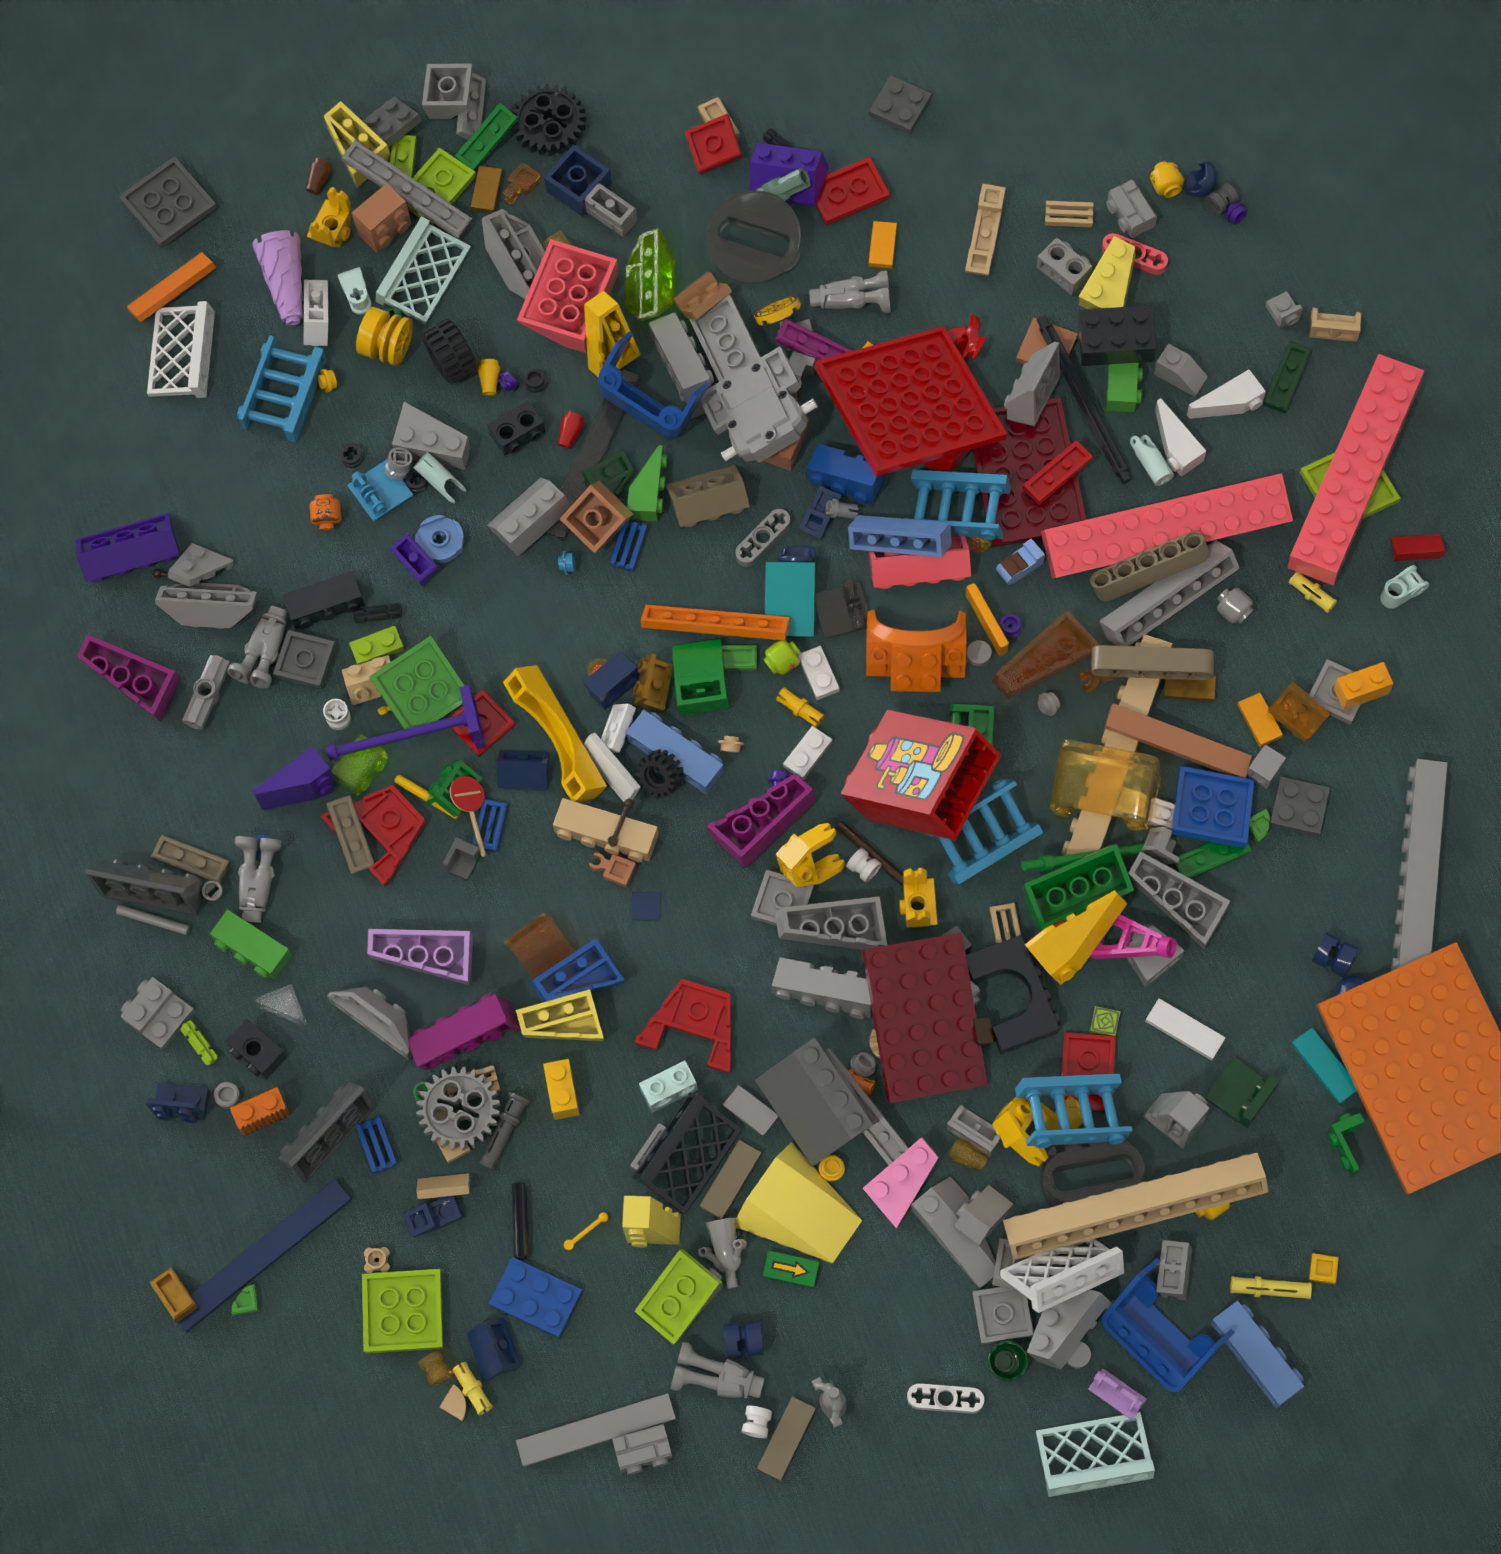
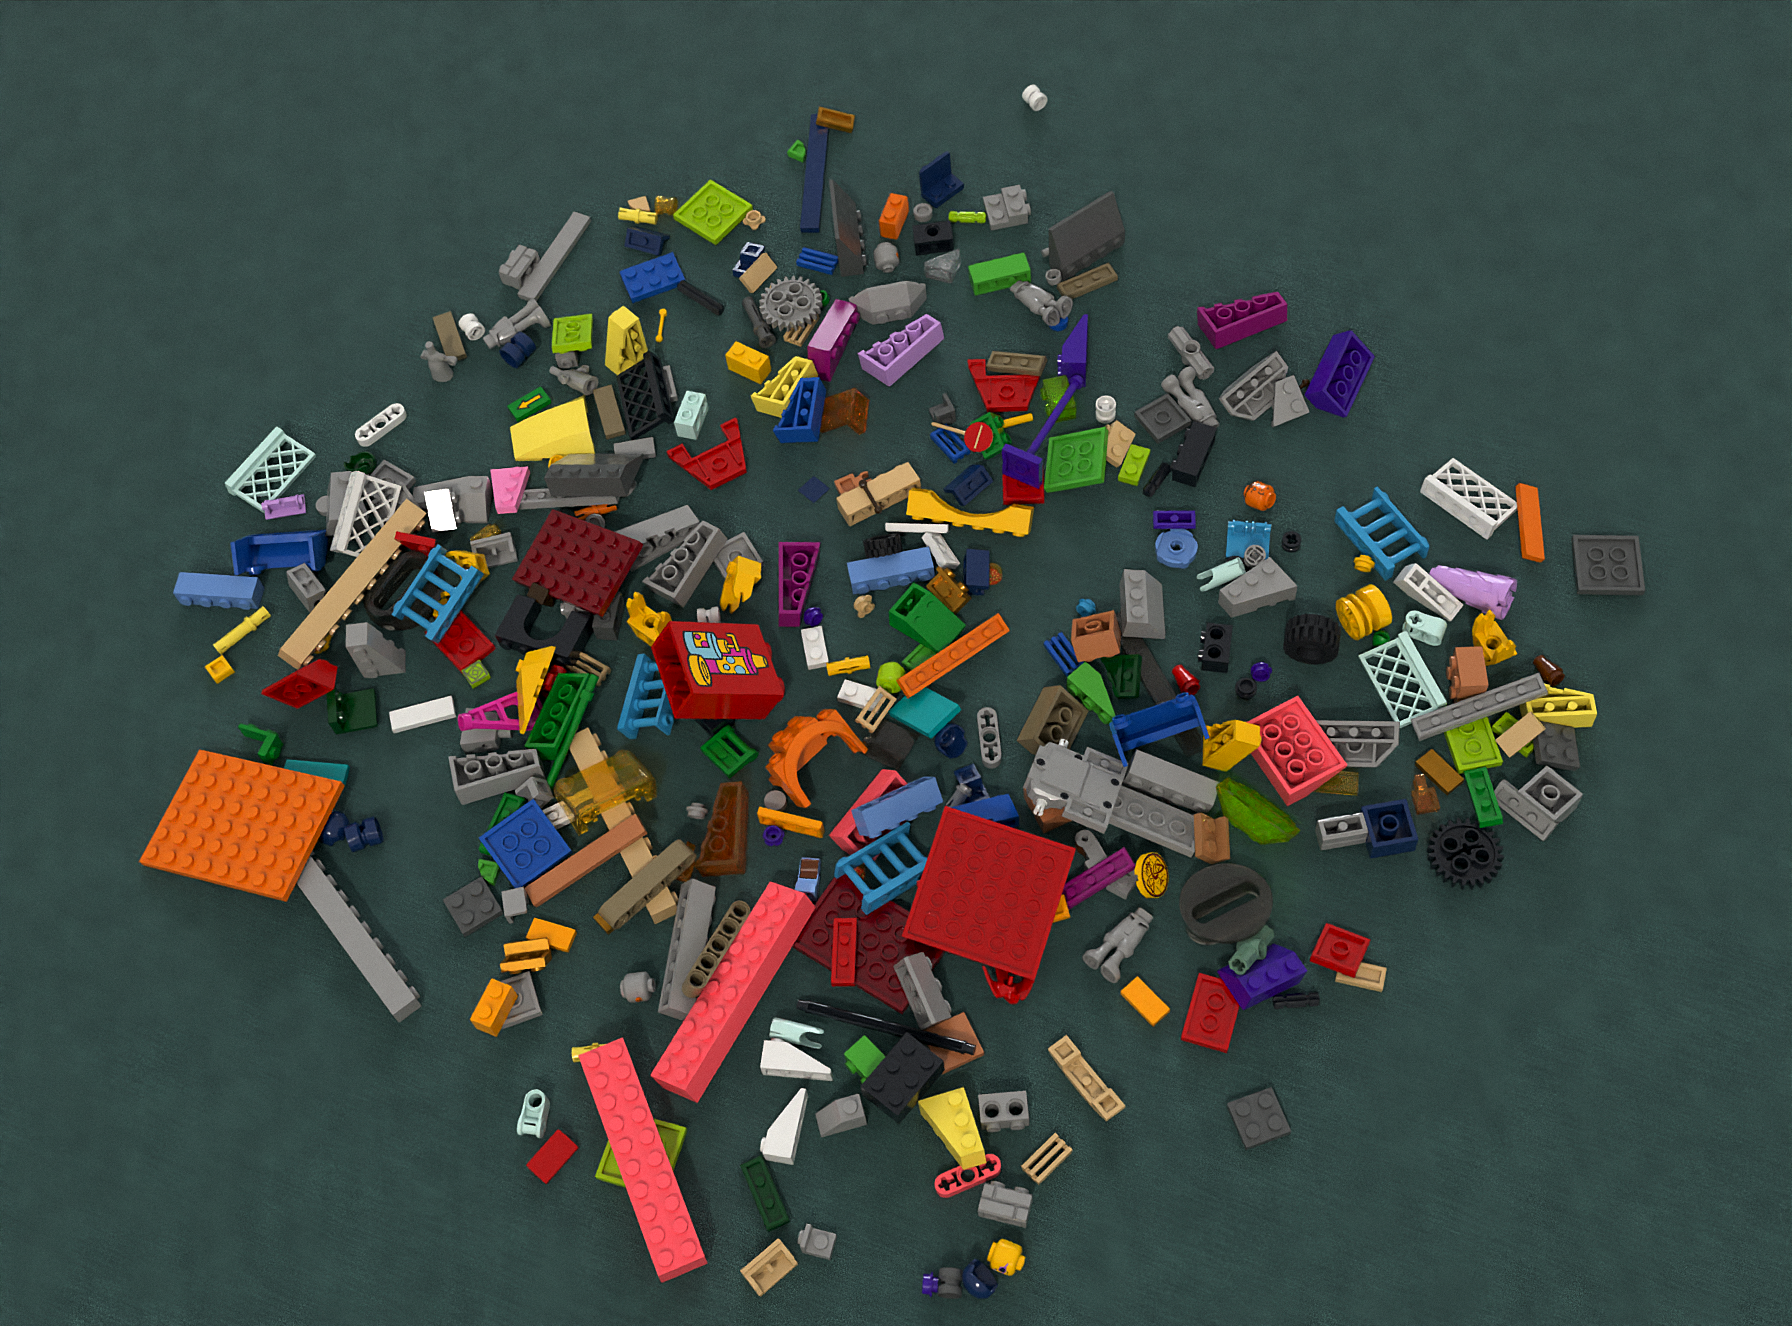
camera: 135 degrees right, 10 degrees down
yellow cone [477,359,501,396] -> none
none -> red slope [261,659,338,709]
none -> red wing [394,531,437,559]
none -> tan tile [855,686,897,734]
none -> light grey head [873,242,900,273]
none -> tan tile [1495,712,1546,758]

